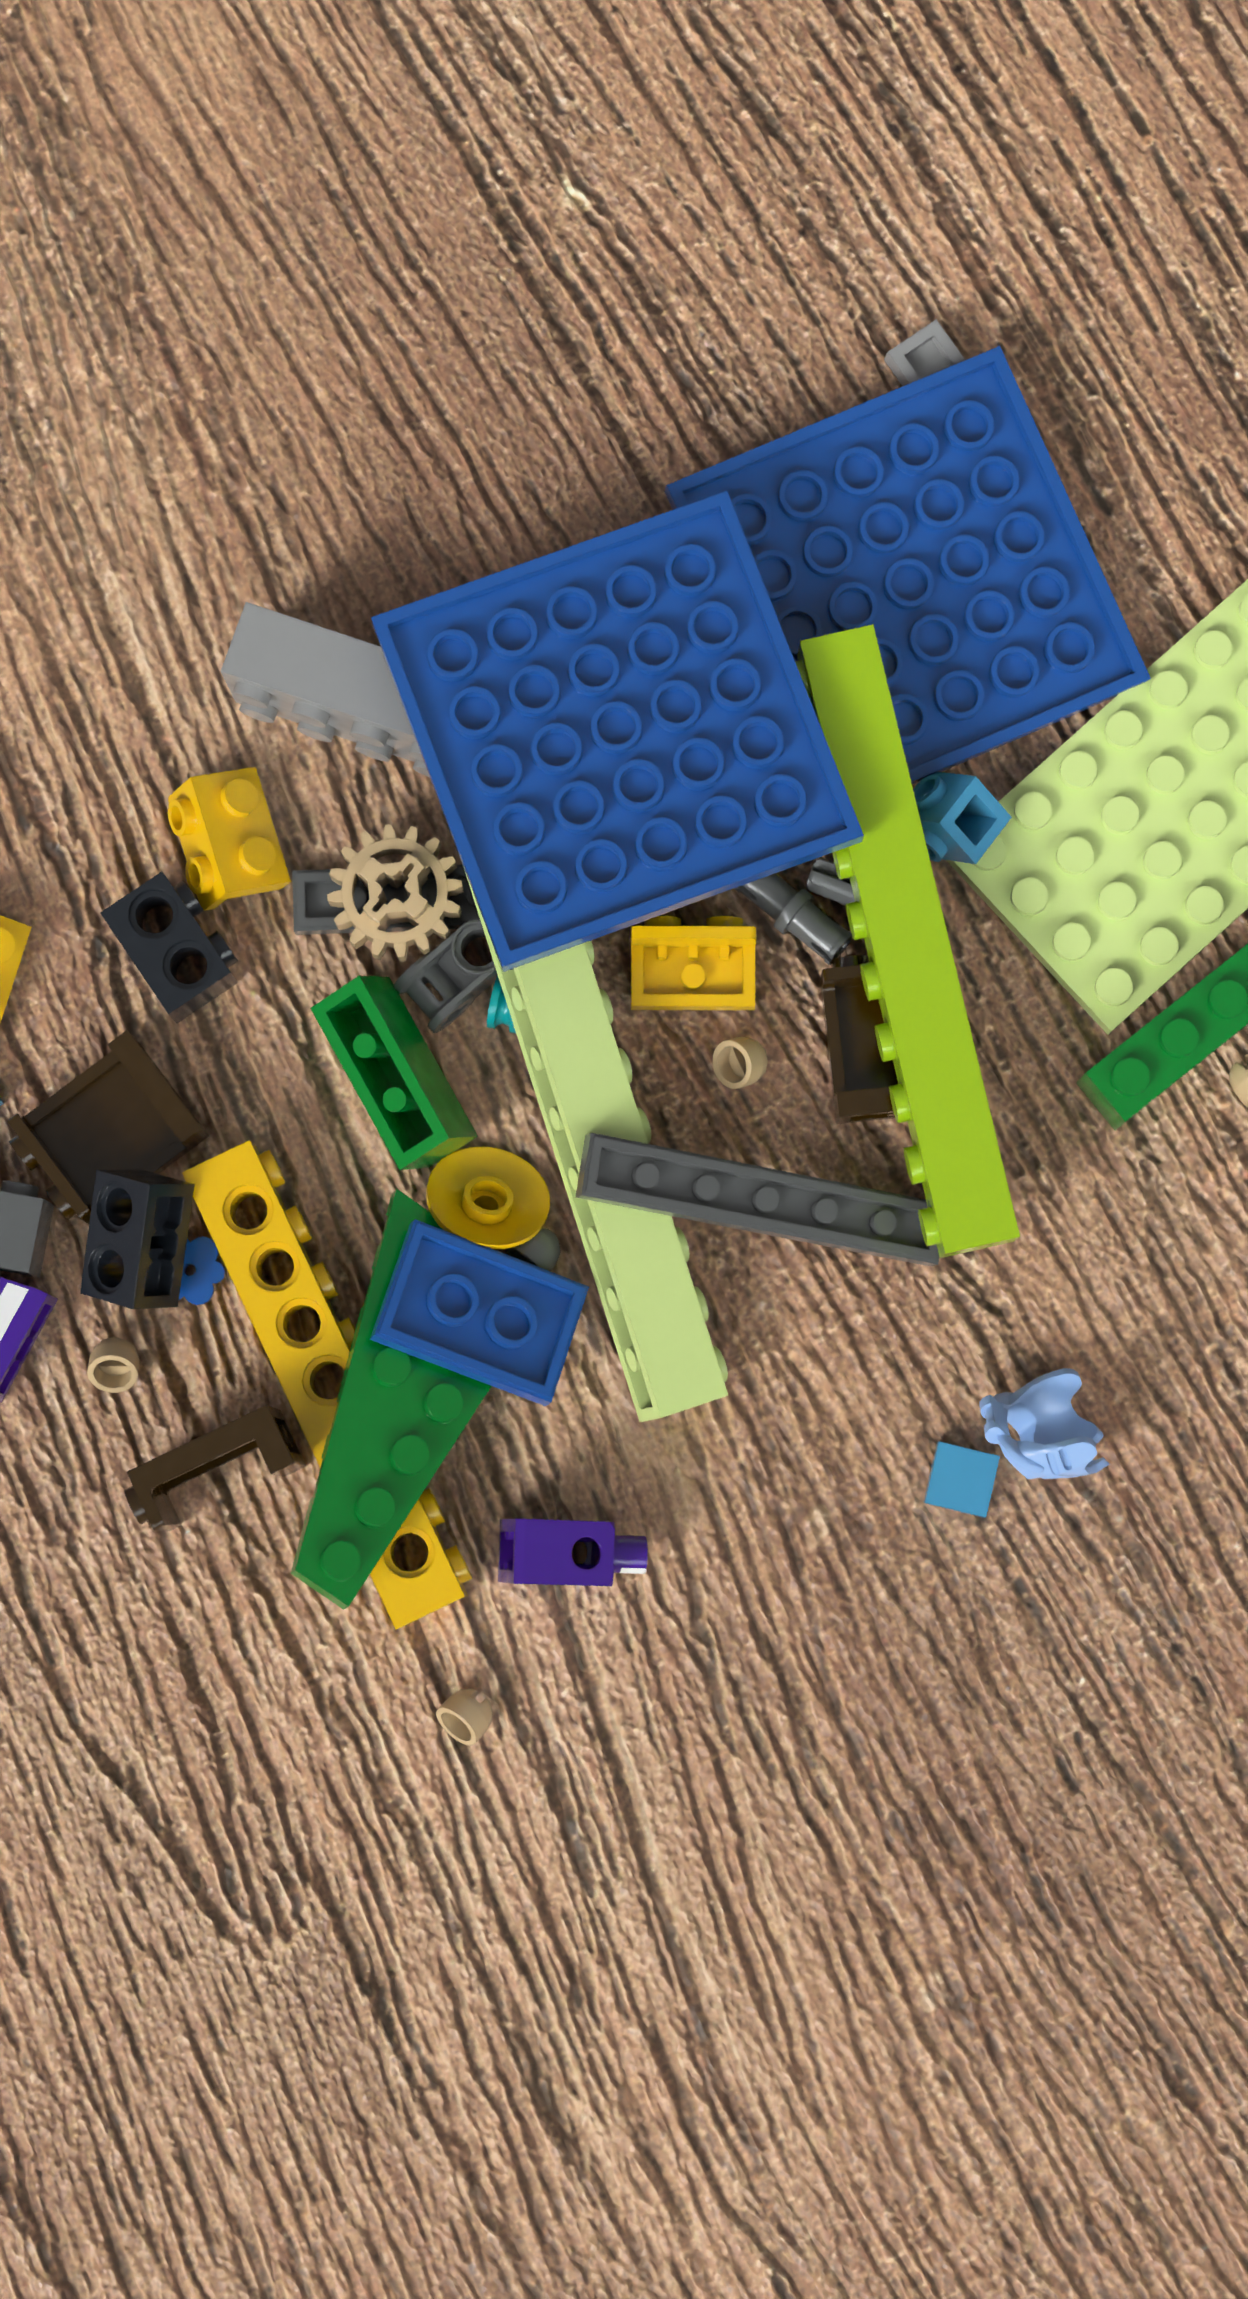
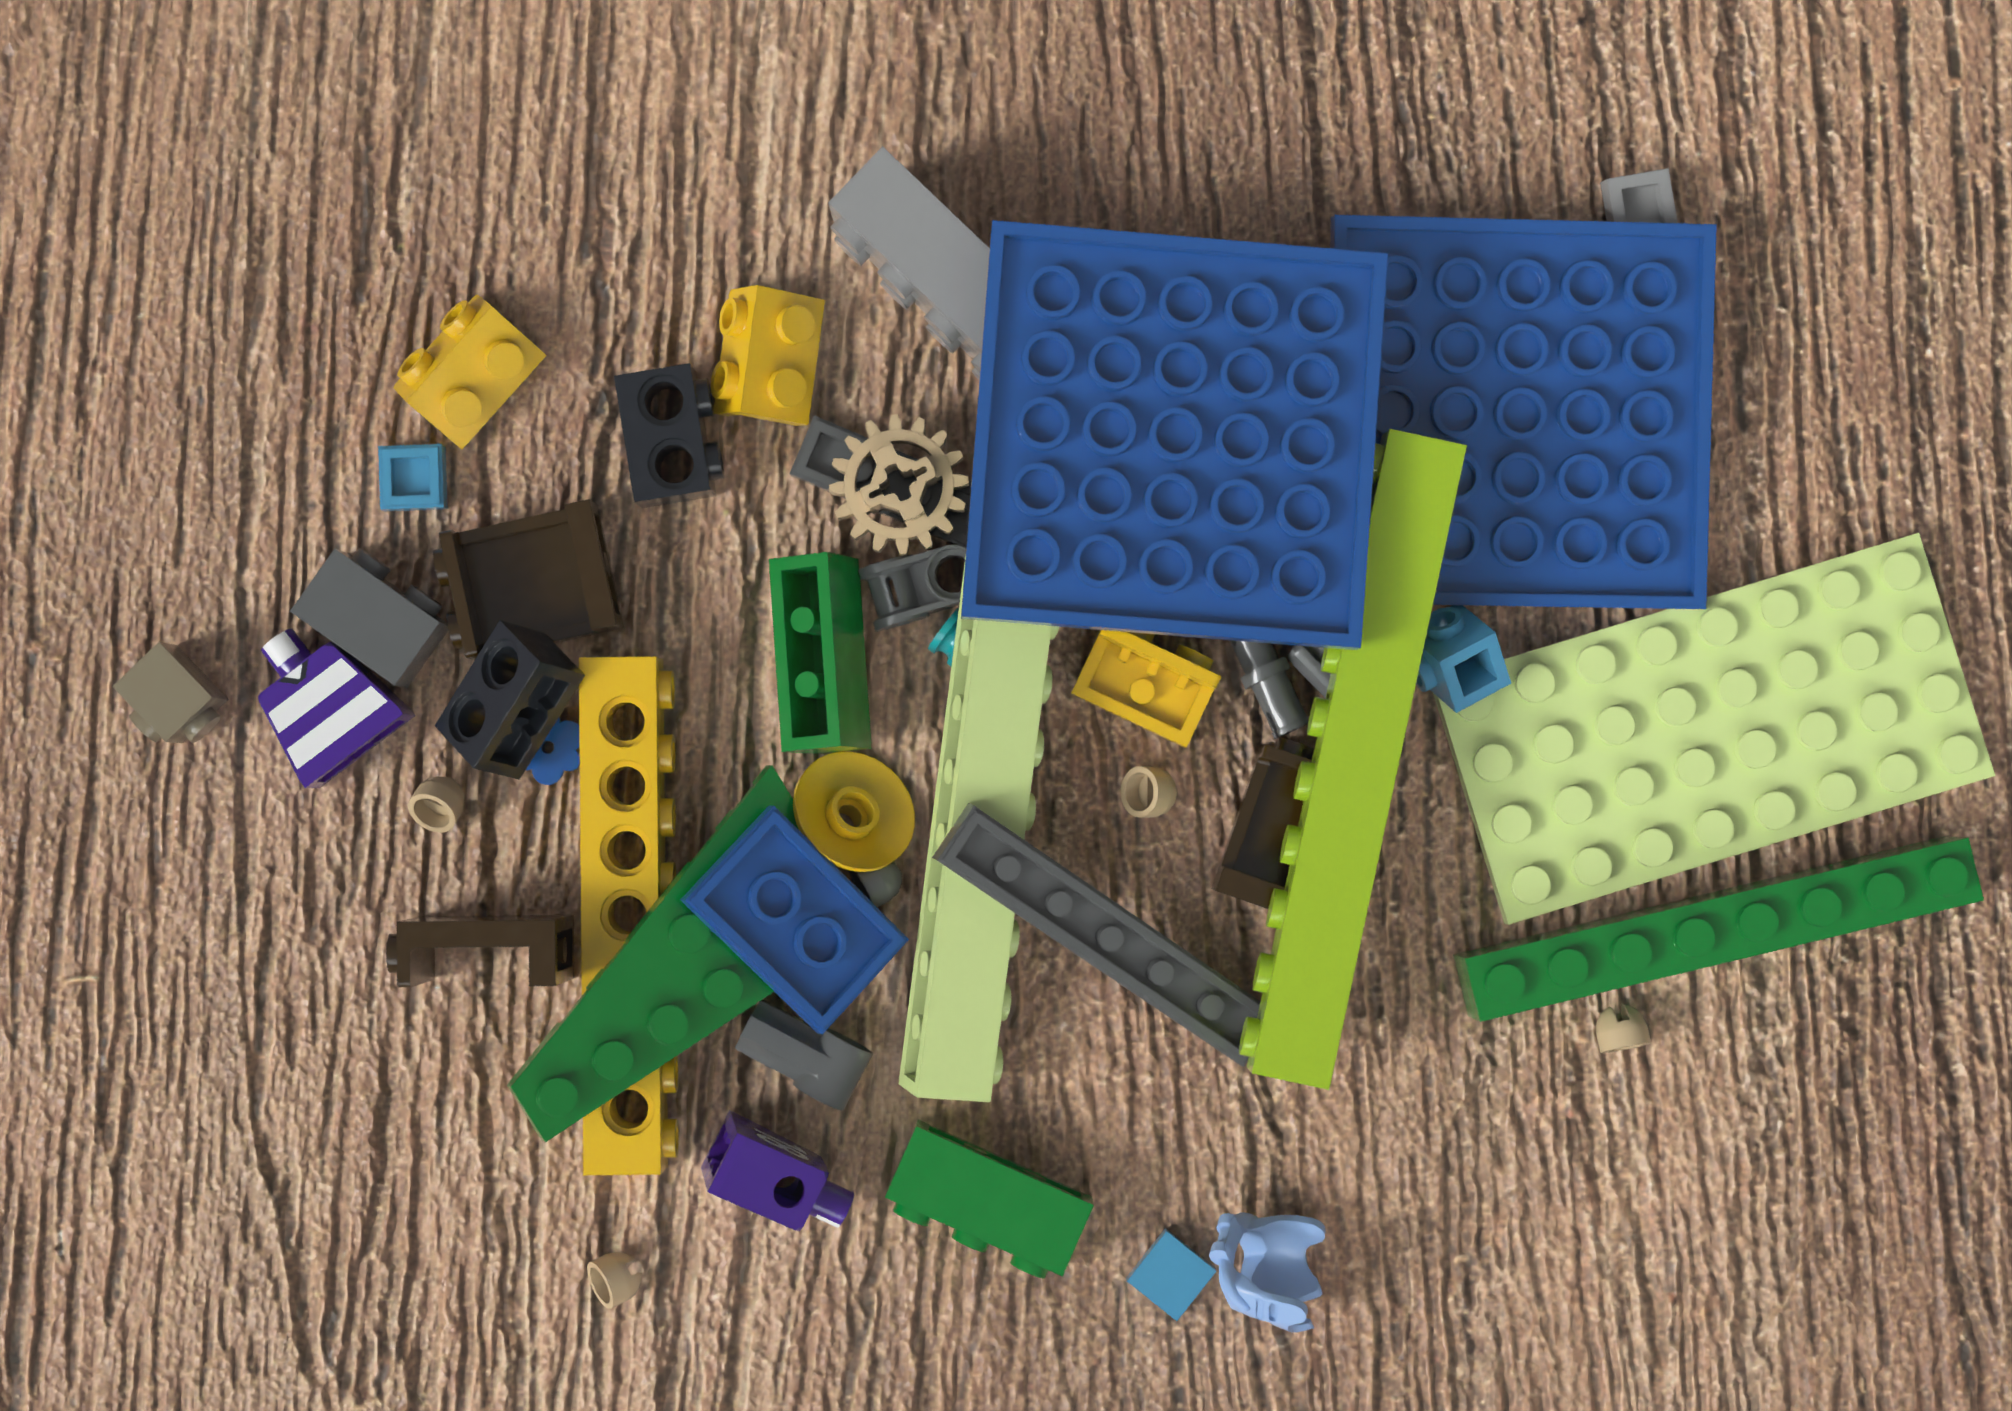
camera: 20 degrees right, 5 degrees up
none -> dark grey piece [735,999,873,1111]
none -> green brick [885,1119,1094,1279]

